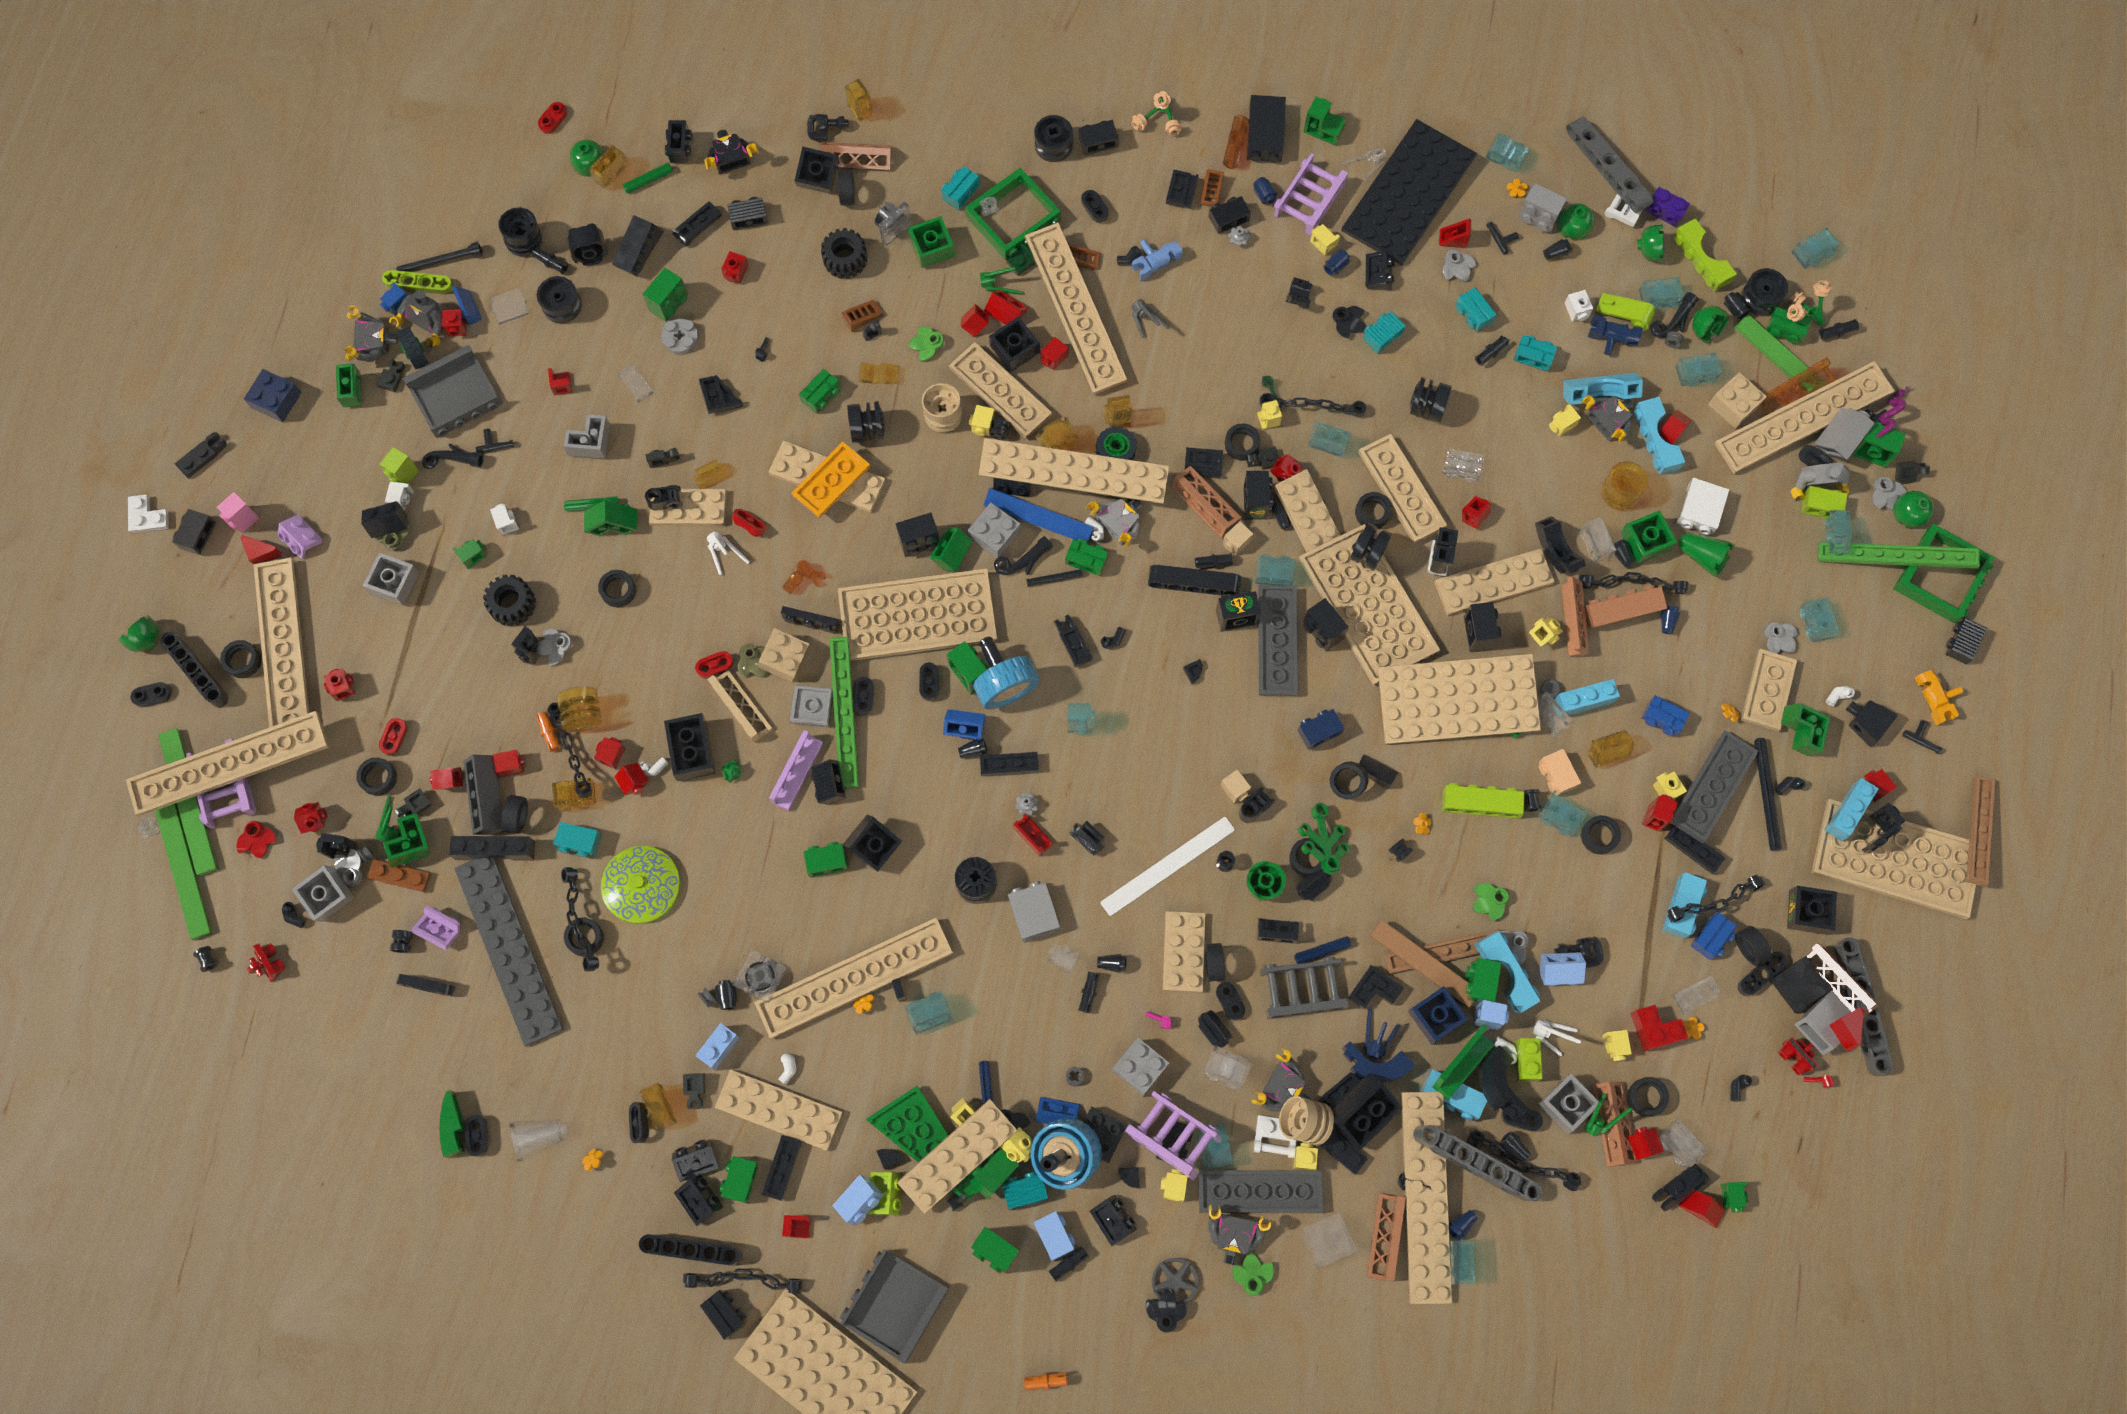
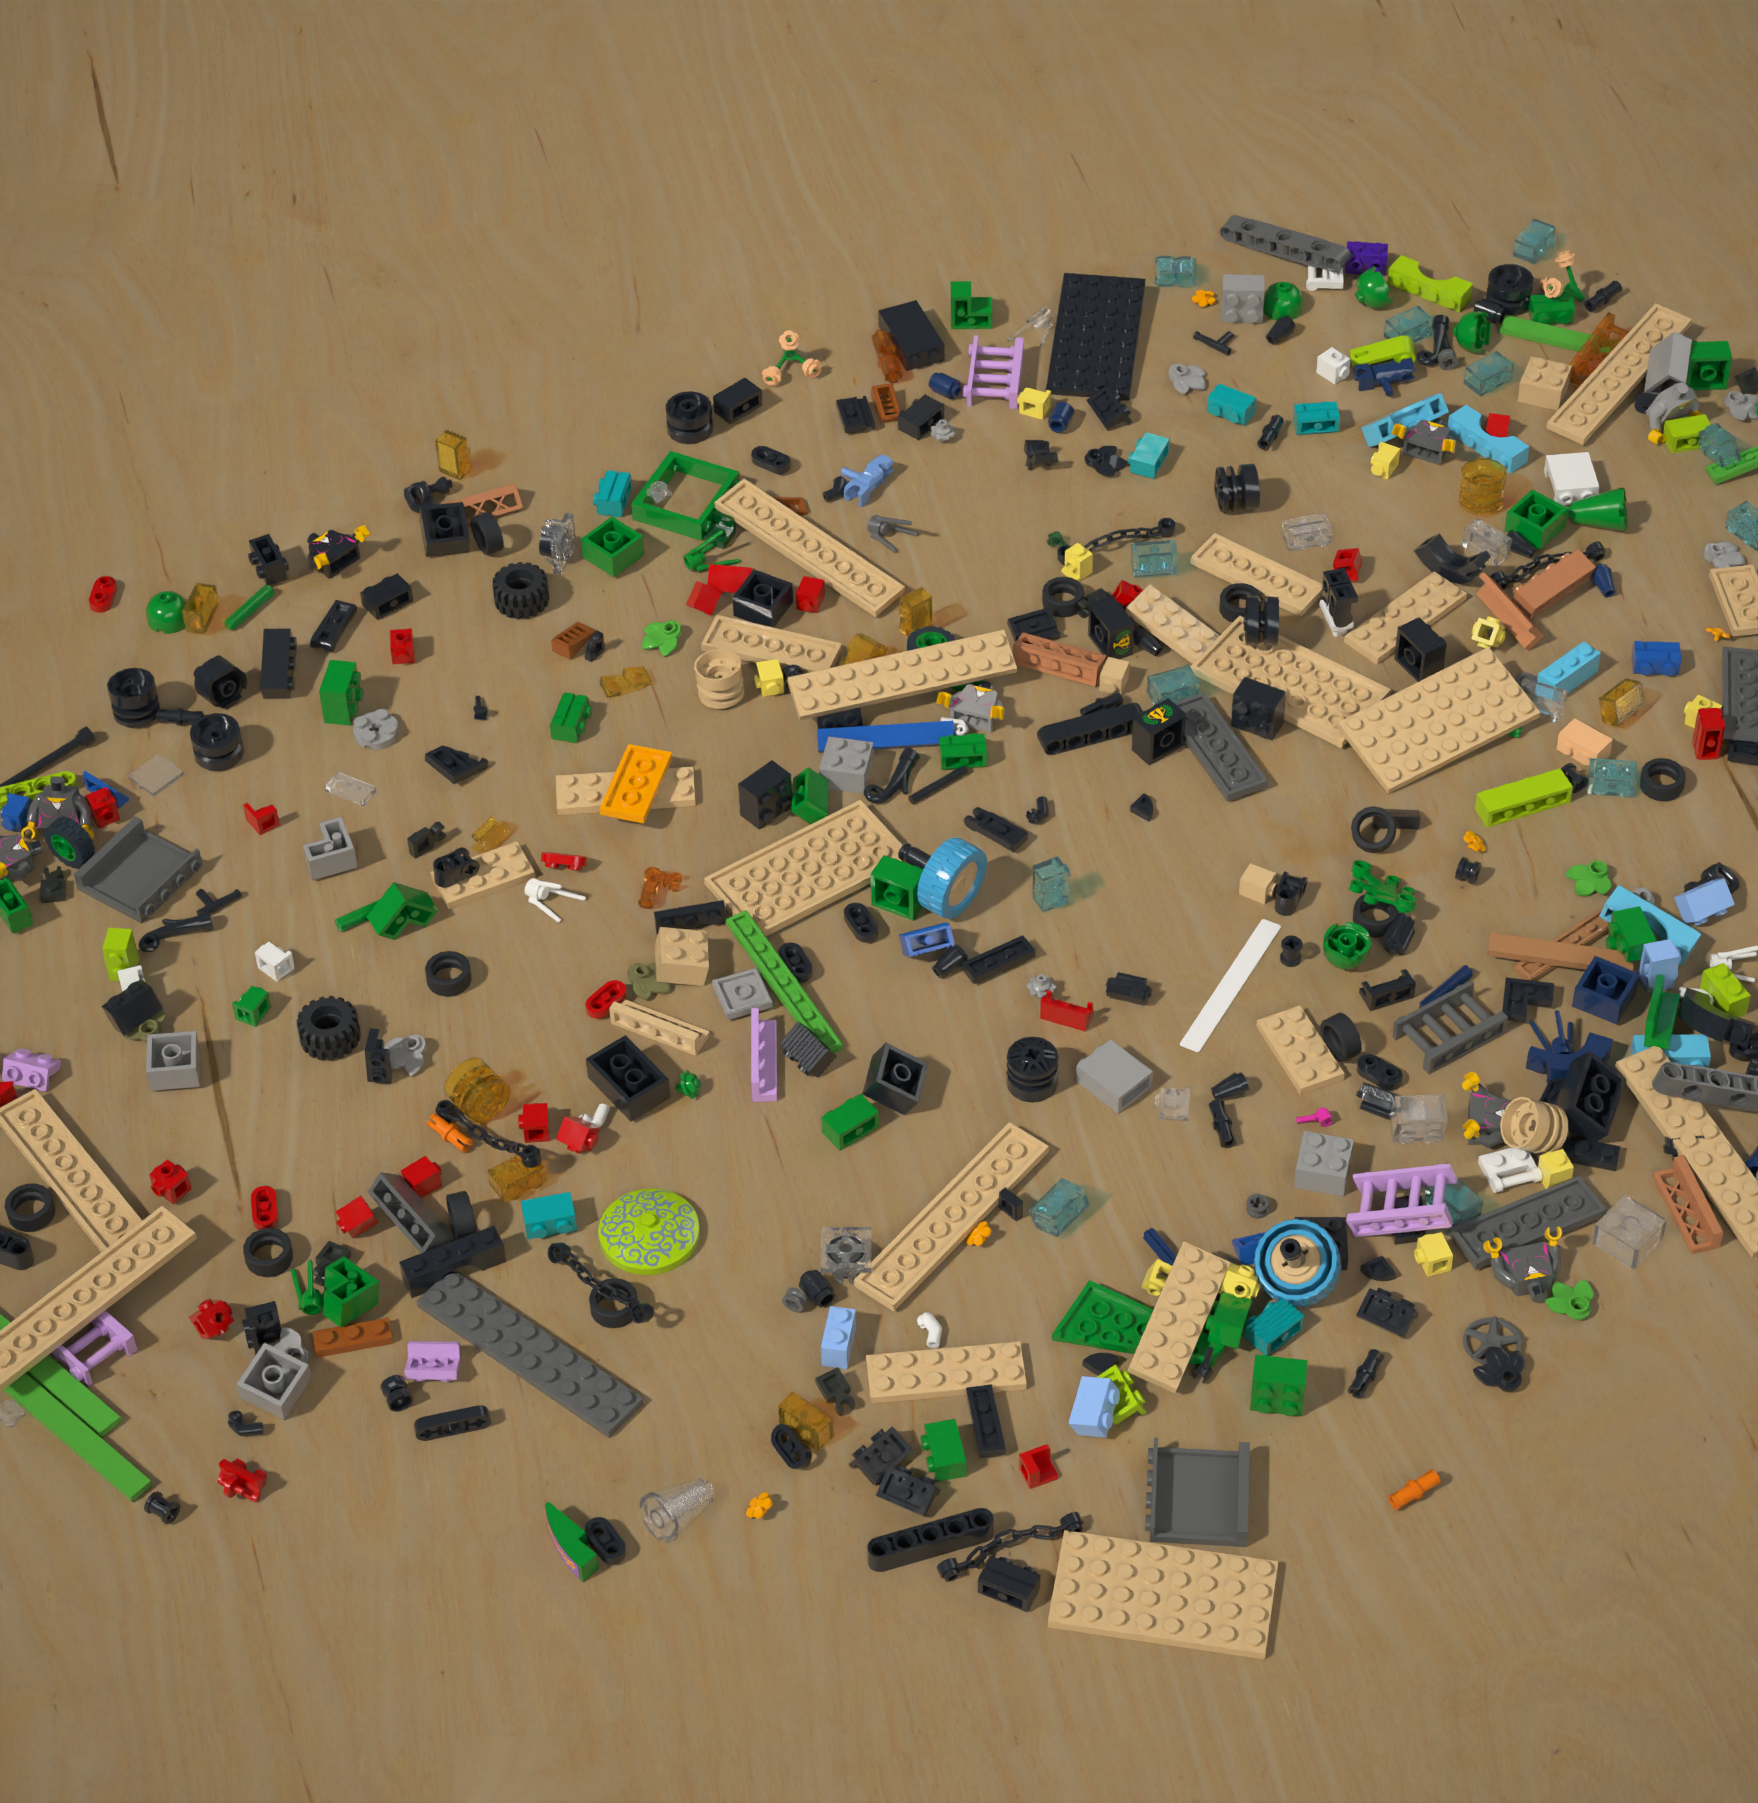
camera: 25 degrees left, 25 degrees down
red plate [236,821,275,858] -> none
dark grey bush [356,844,375,863] -> none
black wheel [847,401,885,443] -> none
light blue brick [1034,1211,1076,1261] -> none
dark blue brick [1298,709,1345,750] -> none
red slope [1439,218,1472,248] -> none
magenta animal [1877,386,1911,438] -> none

